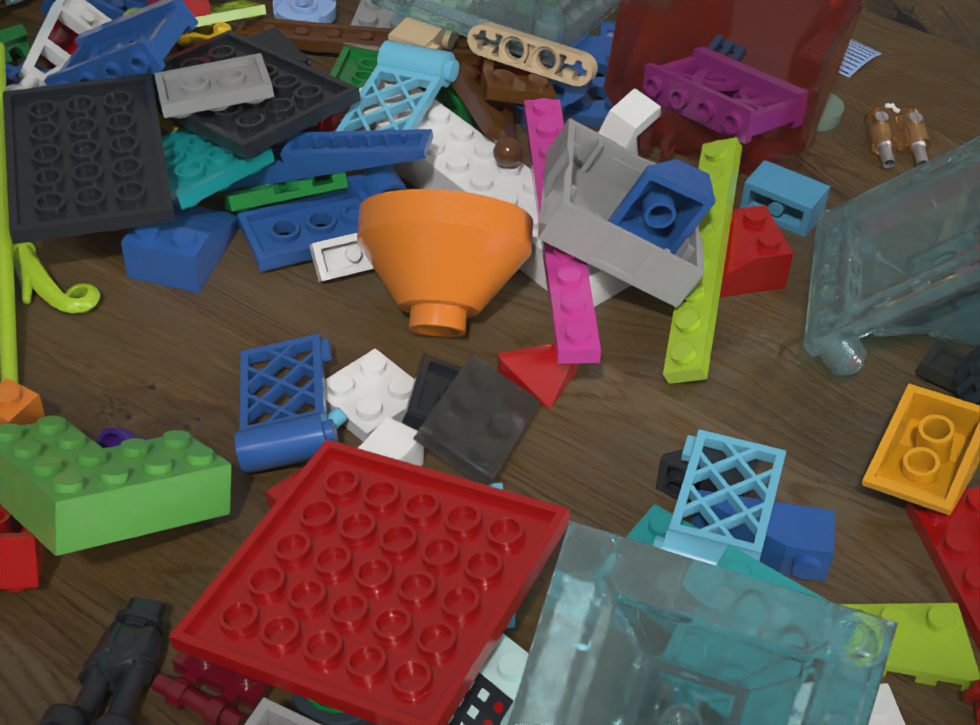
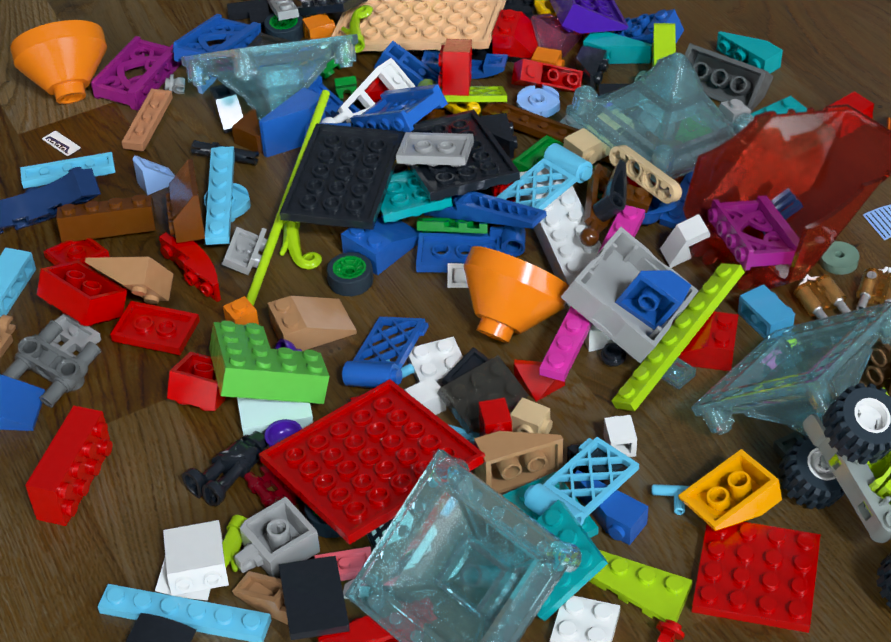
camera: 30 degrees right, 0 degrees up
none -> light aqua piece [237,397,313,436]
none -> dark purple piece [265,419,302,447]
none -> medium nougat slope [267,296,357,351]
none -> black wheel [327,252,373,296]
none -> medium nougat slope [474,431,563,497]
none -> red brick [479,398,512,437]
none -> tan brick [510,397,553,434]
none -> black piece [593,159,627,222]
none -> black plate [601,343,626,366]
none -> white brick [604,415,637,457]
none -> medium azure piece [651,484,690,515]
none -> clear light blue plate [661,357,696,390]
none -> clear orange piece [794,274,852,326]

